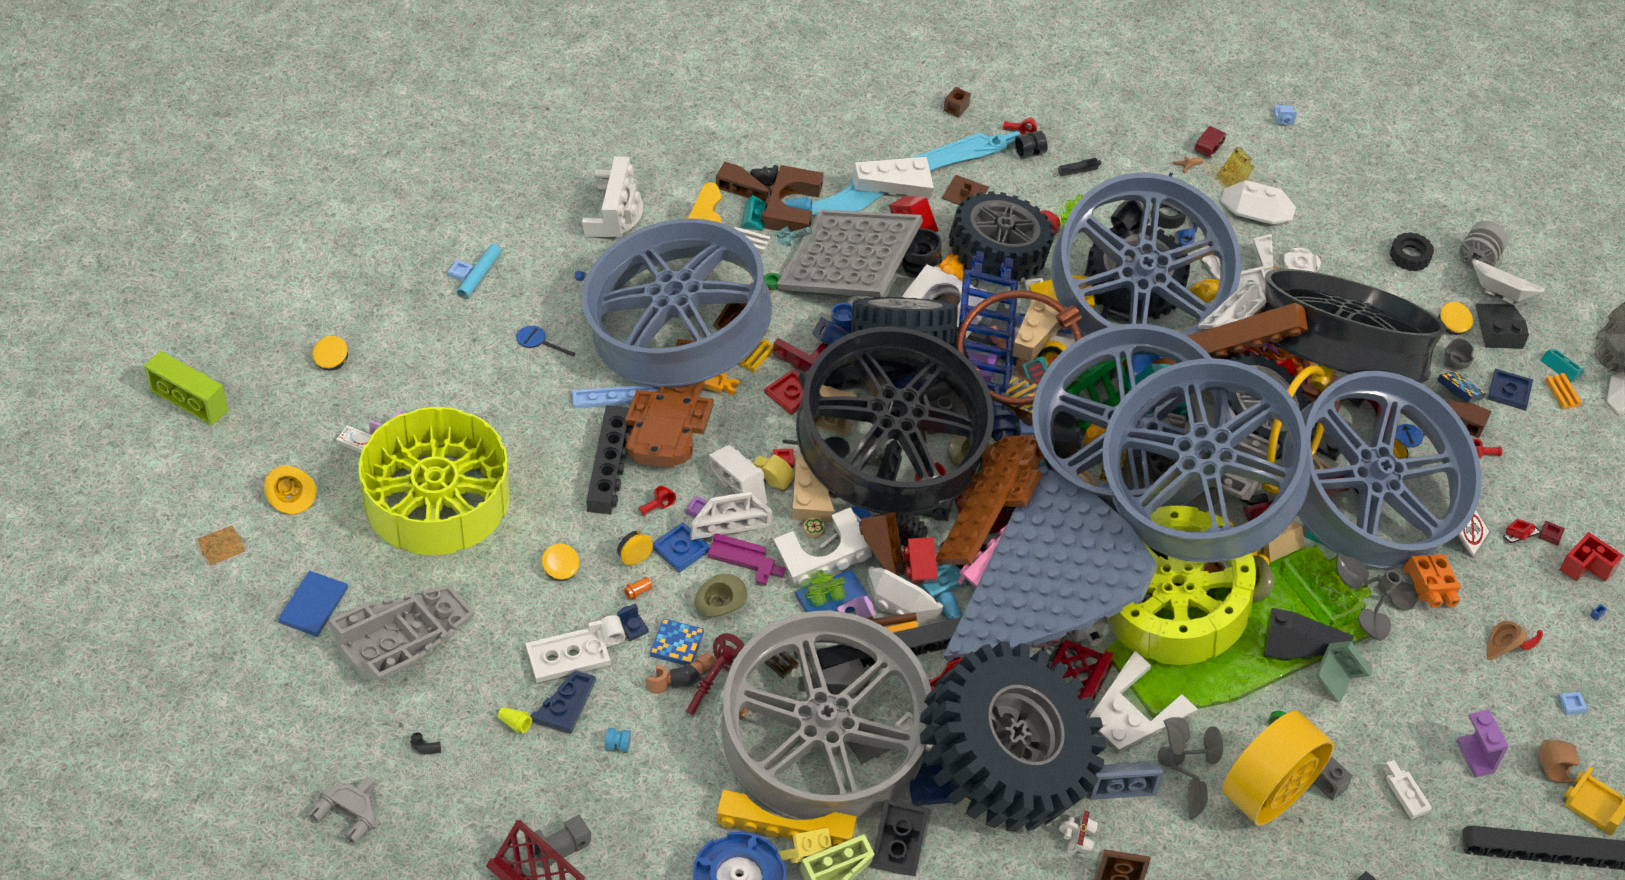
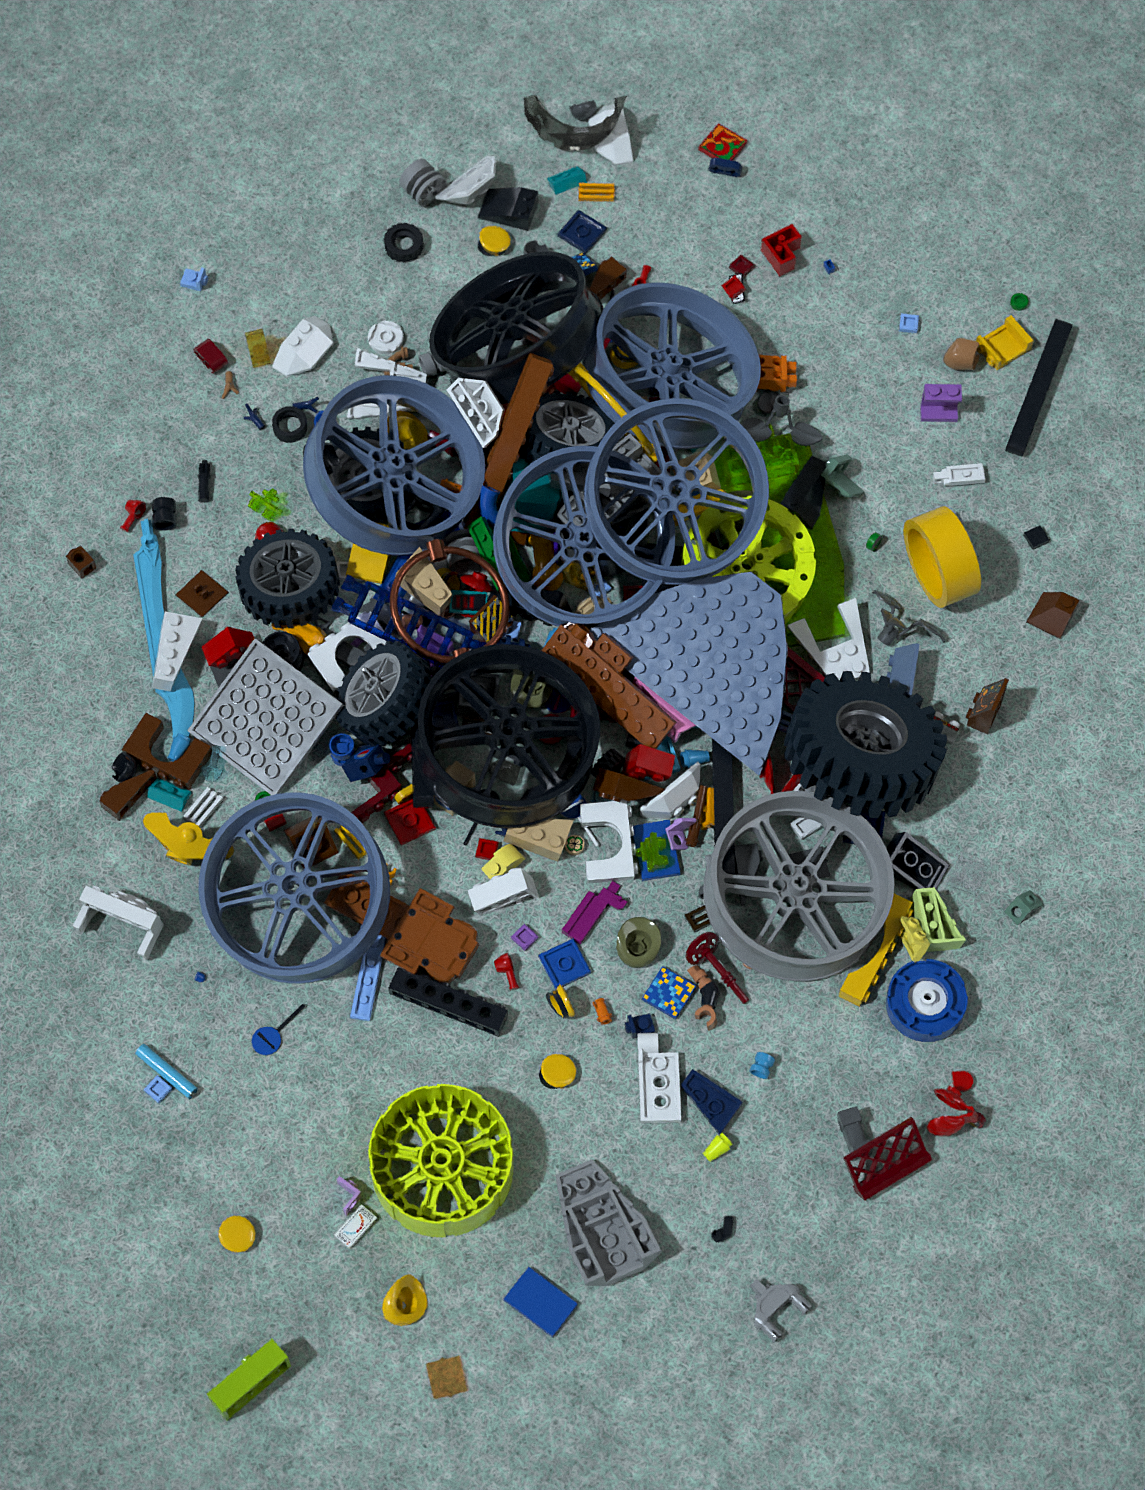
camera: 70 degrees left, 15 degrees up
white wedge [690,492,772,540] -> none
medium nougat piece [1487,621,1543,660] -> none

